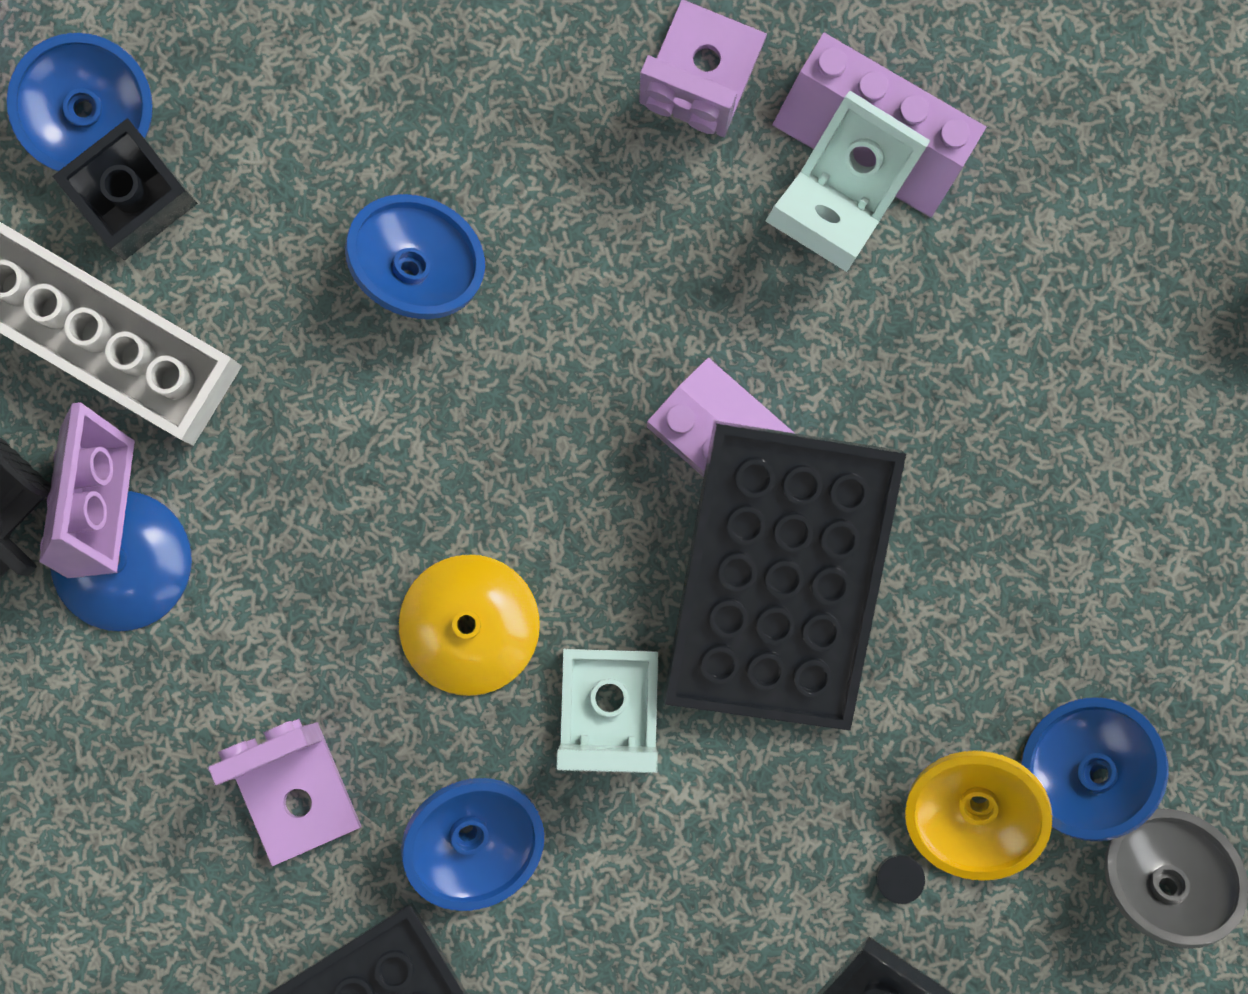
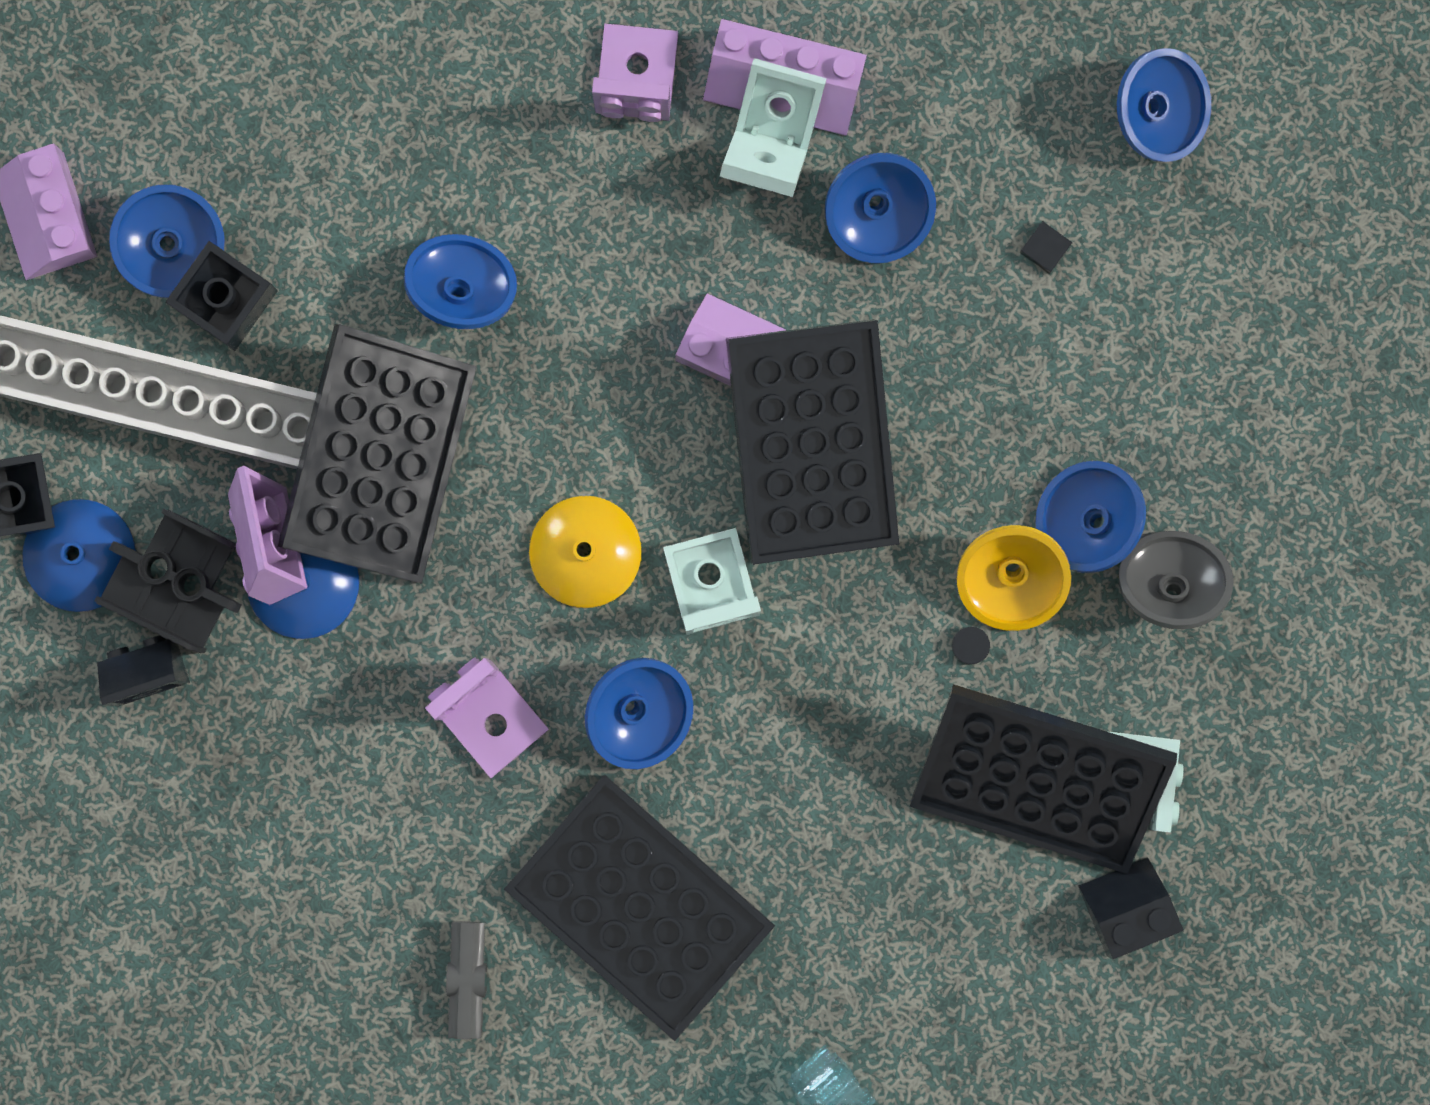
camera: 20 degrees left, 0 degrees up
none -> black plate [277,324,477,584]
none -> blue dish [824,153,936,263]
none -> black tile [1020,221,1073,274]

